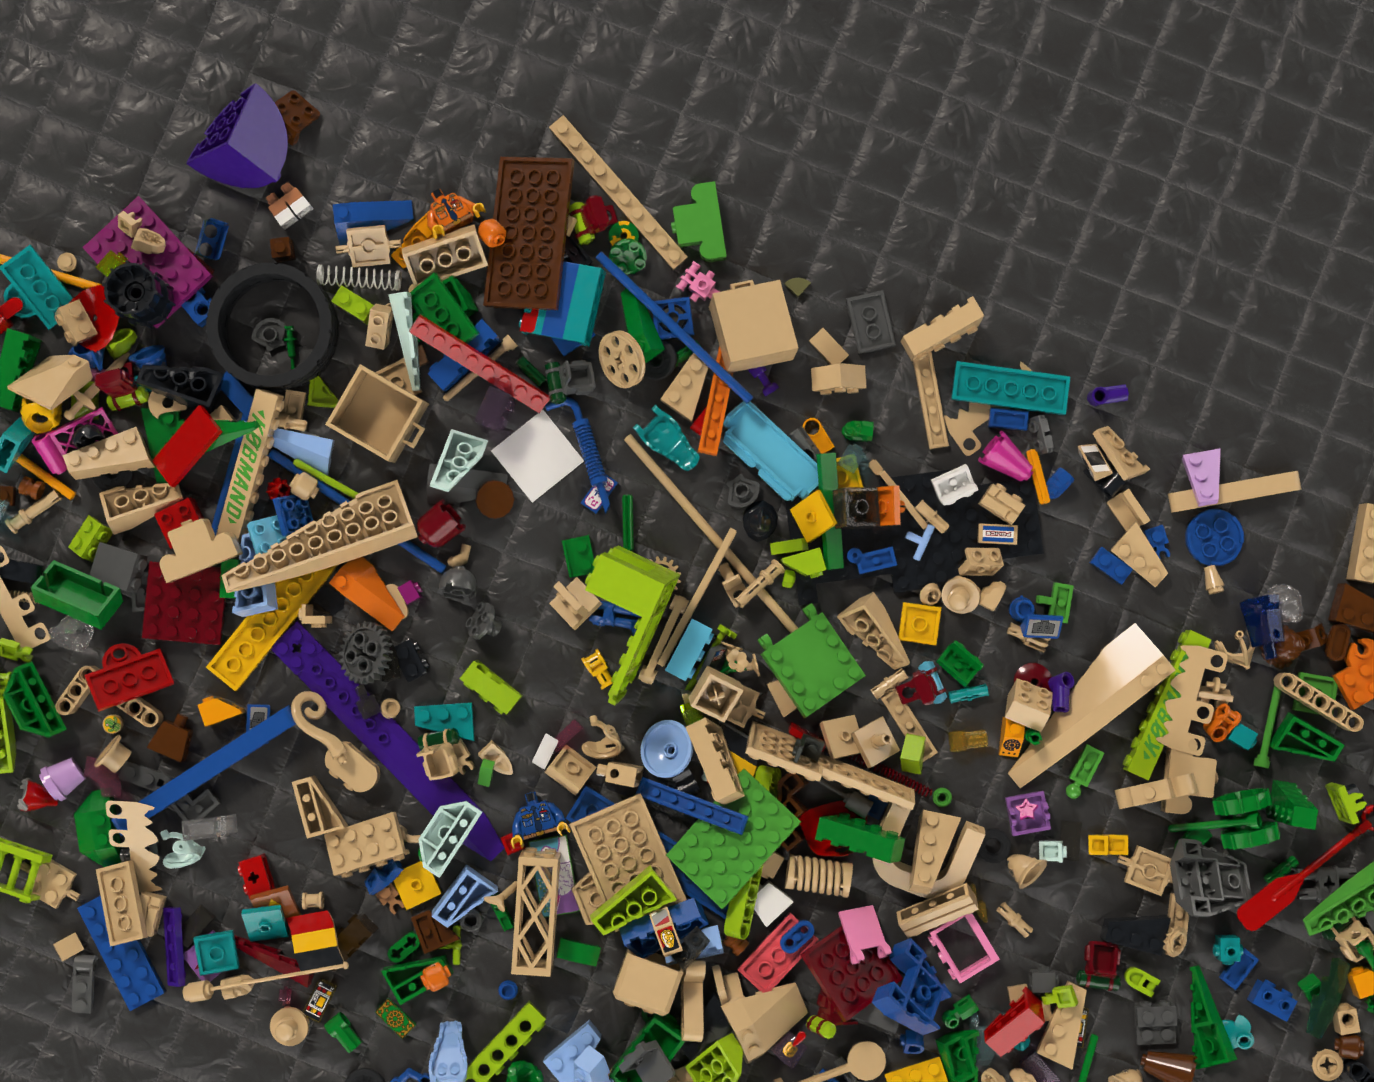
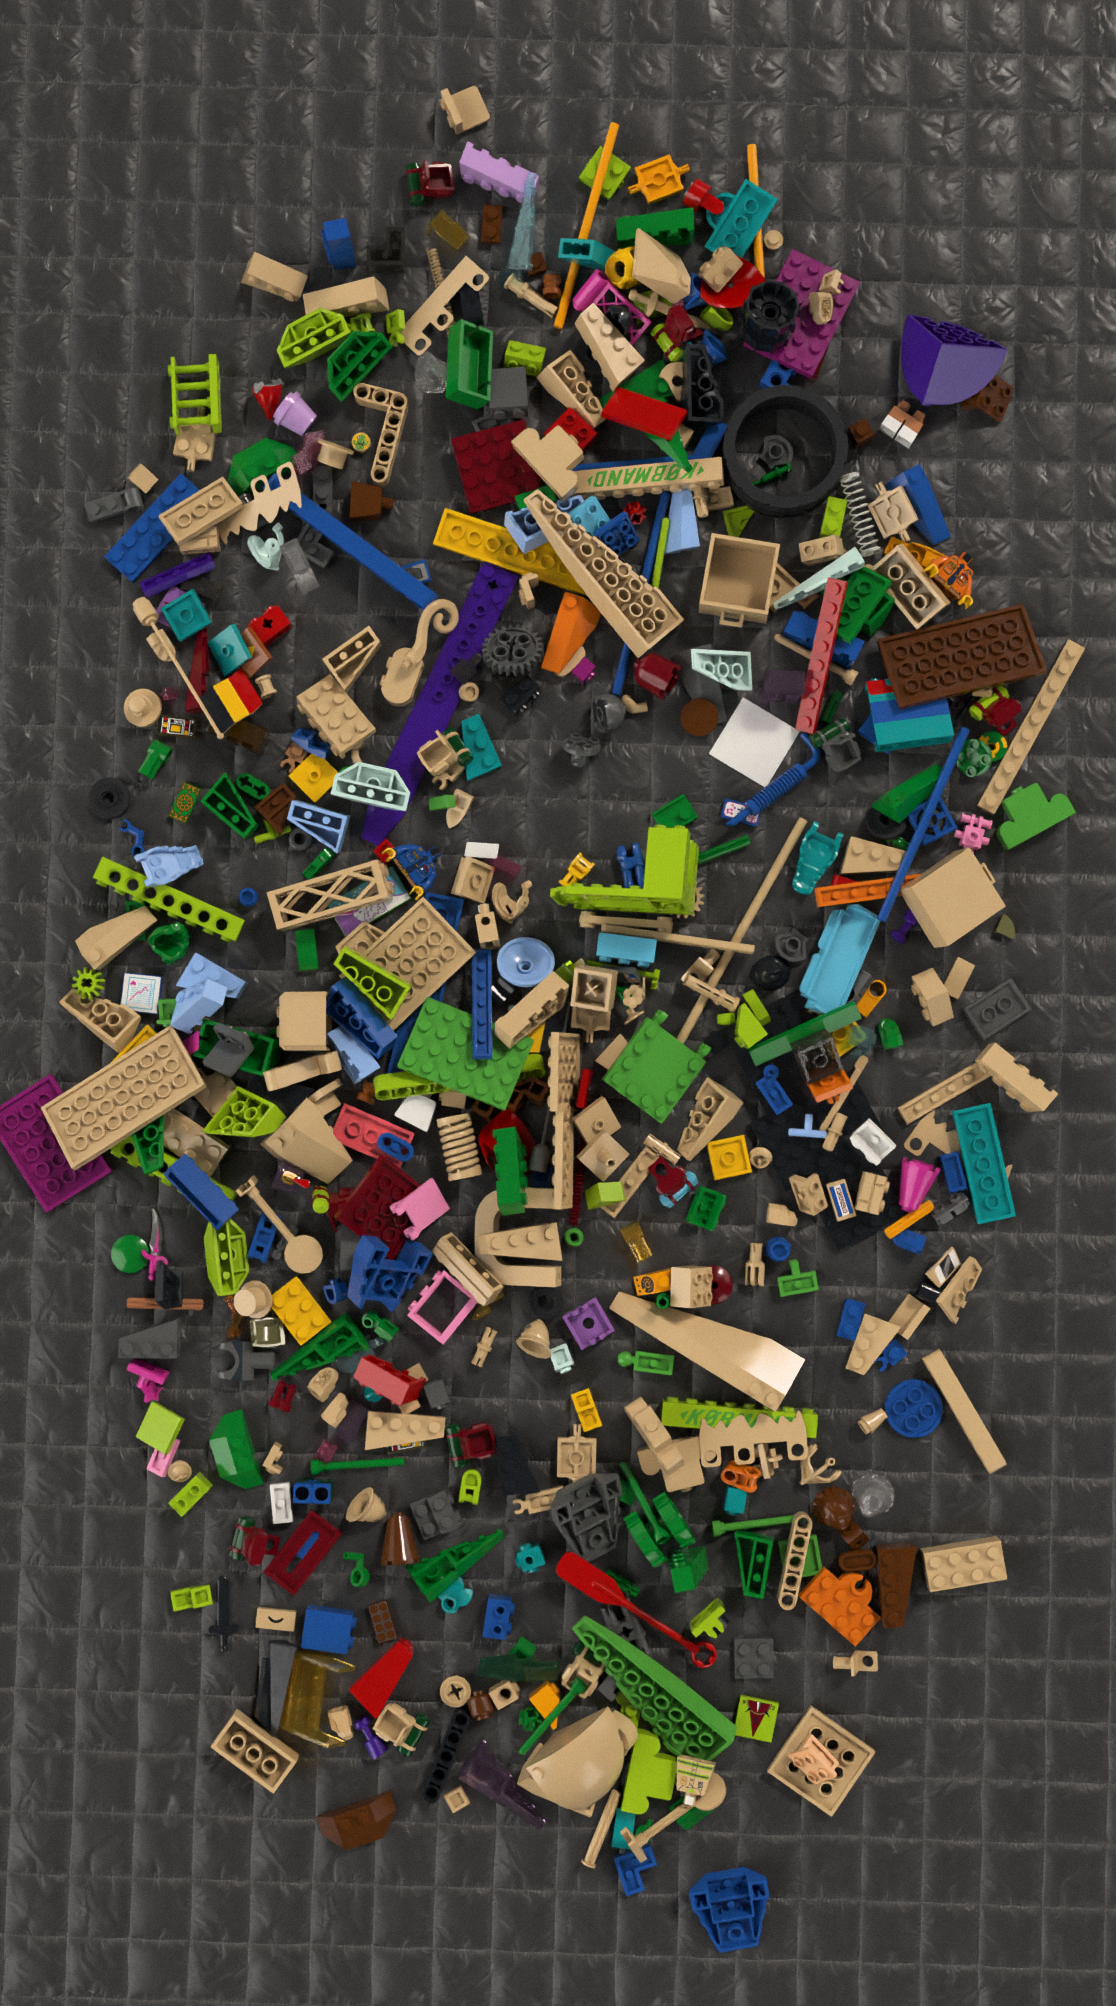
camera: 70 degrees right, 0 degrees up
red plate [84,643,174,712] -> none
clear neon green brick [96,250,128,277] -> none
blue piece [194,218,229,261] -> none
light orange slope [197,696,246,727] -> none
tan head [289,472,319,501] -> none
orange head [420,962,451,992] -> none
lime wedge [459,660,523,714] -> none
orange head [478,219,506,248] -> none
tan piece [484,881,517,912] -> none
tan bracket [549,577,603,630] -> none
tan wedge [599,330,645,388] -> none
slope [649,907,683,957] -> none
clear smoke slope [671,926,710,970] -> none
yellow plate [790,490,838,543] -> none
pearl dark grey bracket [792,733,825,763] -> none
tan plate [941,576,981,614] -> none
teal pin [948,684,989,704] -> none
piece [1015,799,1038,820] -> none
slope [1020,614,1063,639] -> none
lime plate [1041,985,1078,1008] -> none
dark purple piece [1048,672,1075,713] -> none
dark purple piece [1087,384,1129,406] -> none
tan gear [1163,926,1187,957] -> none
lavender wing [1182,448,1221,507] -> none
blue tile [1219,947,1259,990] -> none
clear blue piece [1239,594,1285,660] -> none

